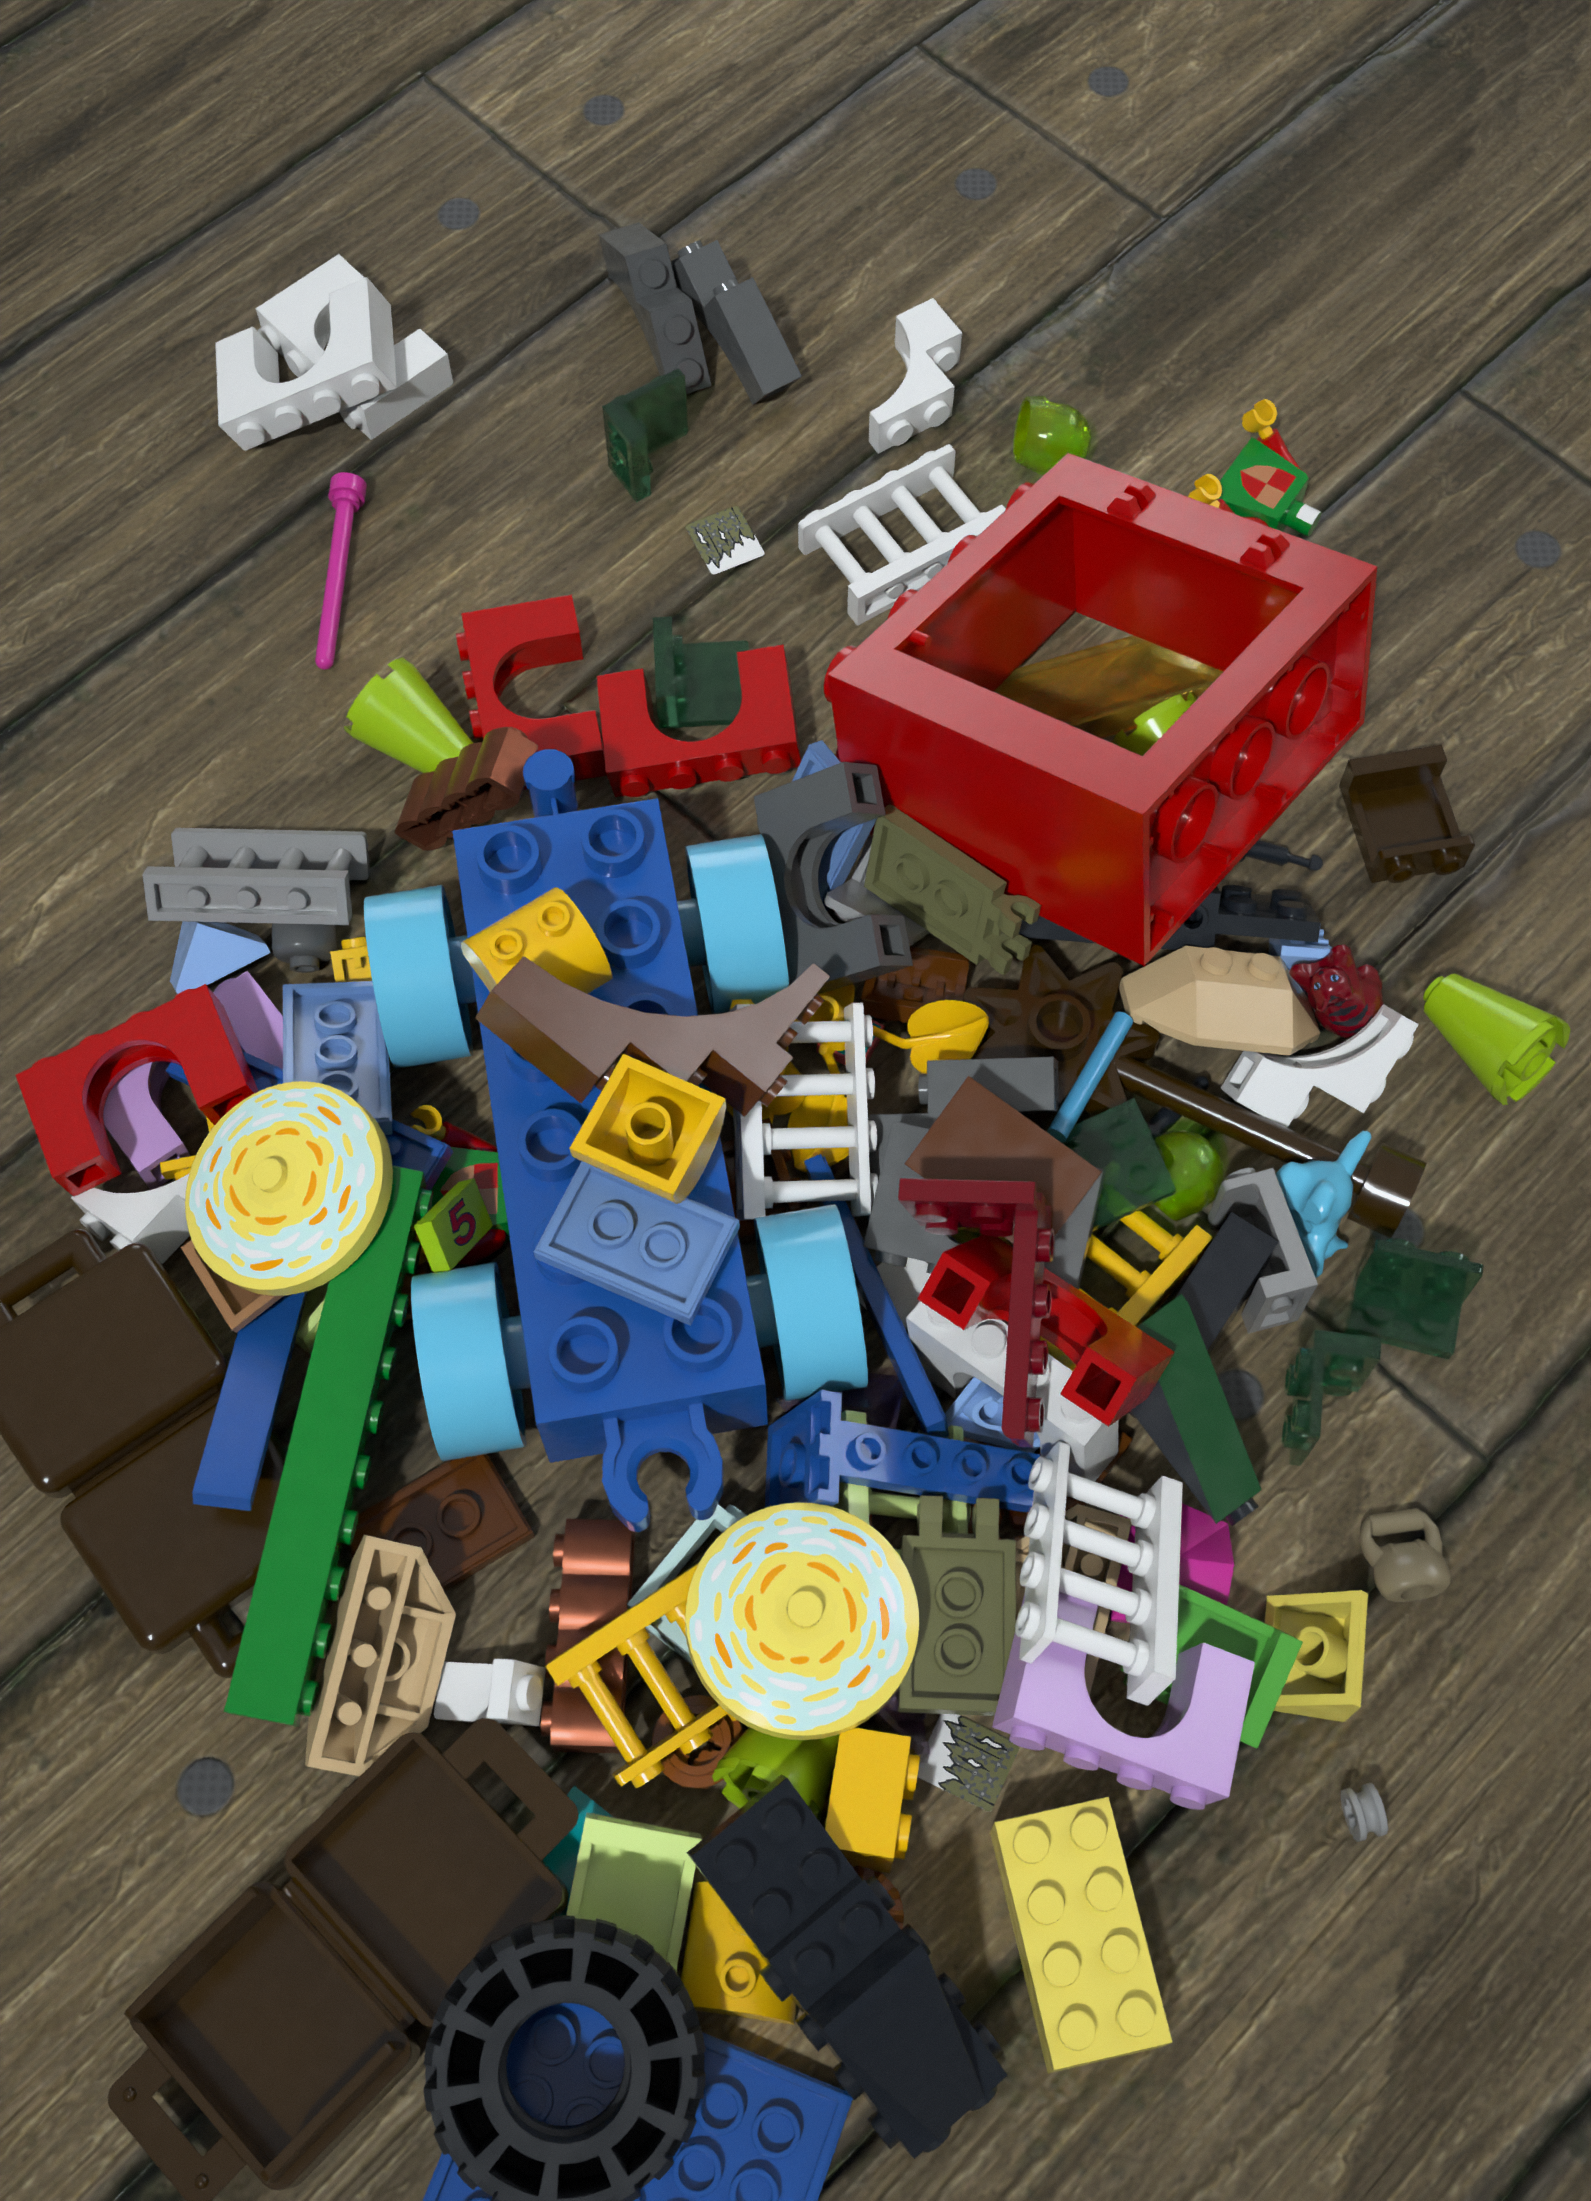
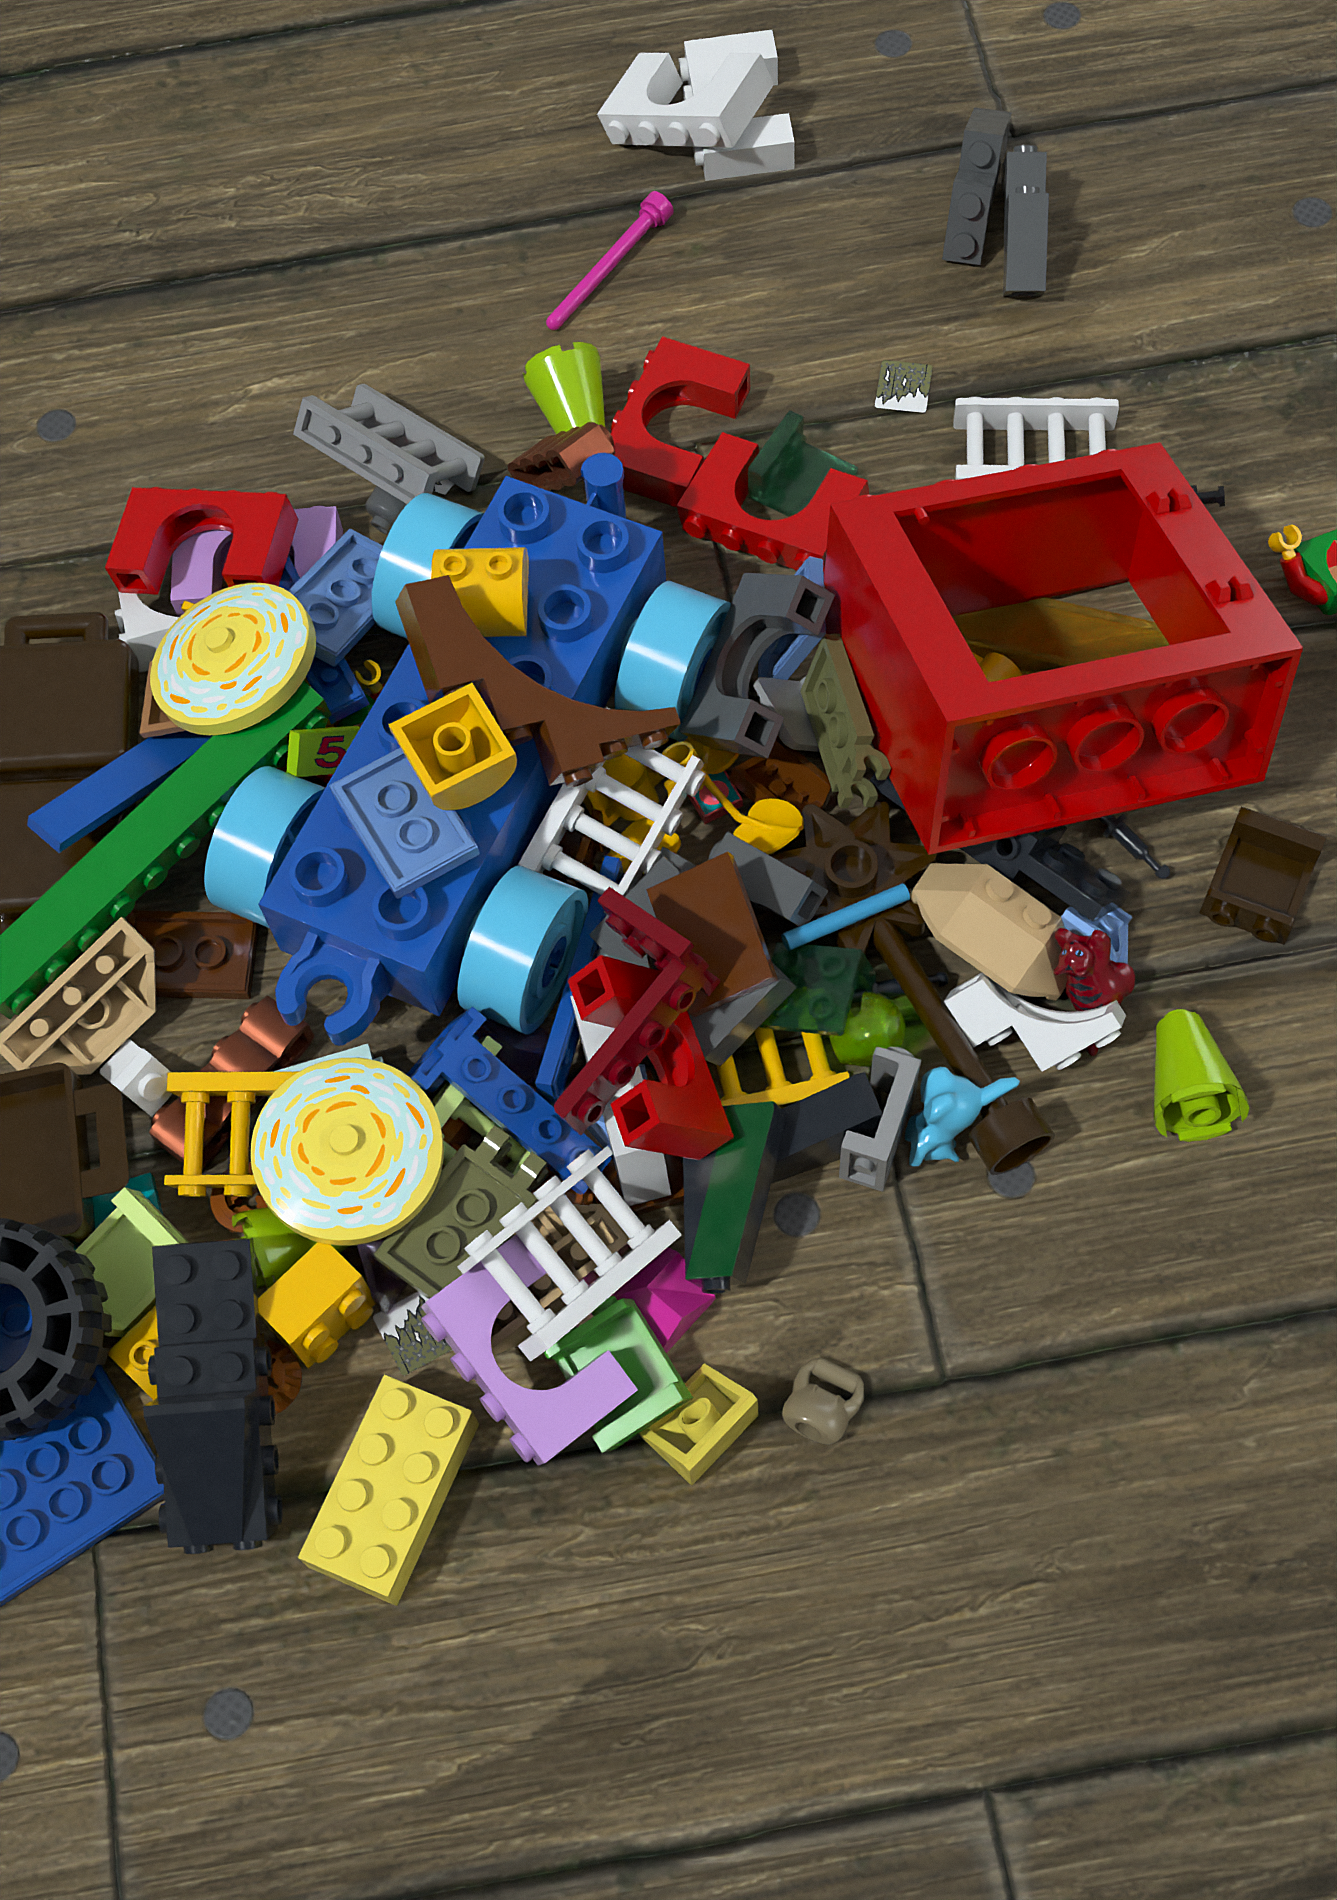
camera: 40 degrees right, 0 degrees up
light blue slope [170,921,271,994] -> none
clear green bracket [602,369,688,502] -> none
white arch [869,298,962,454] -> none
clear neon green helmet [1013,396,1092,476] -> none
clear green bracket [1281,1330,1381,1466] -> none
light grey bush [1340,1782,1388,1842] -> none
clear green bracket [1344,1238,1484,1360] -> none

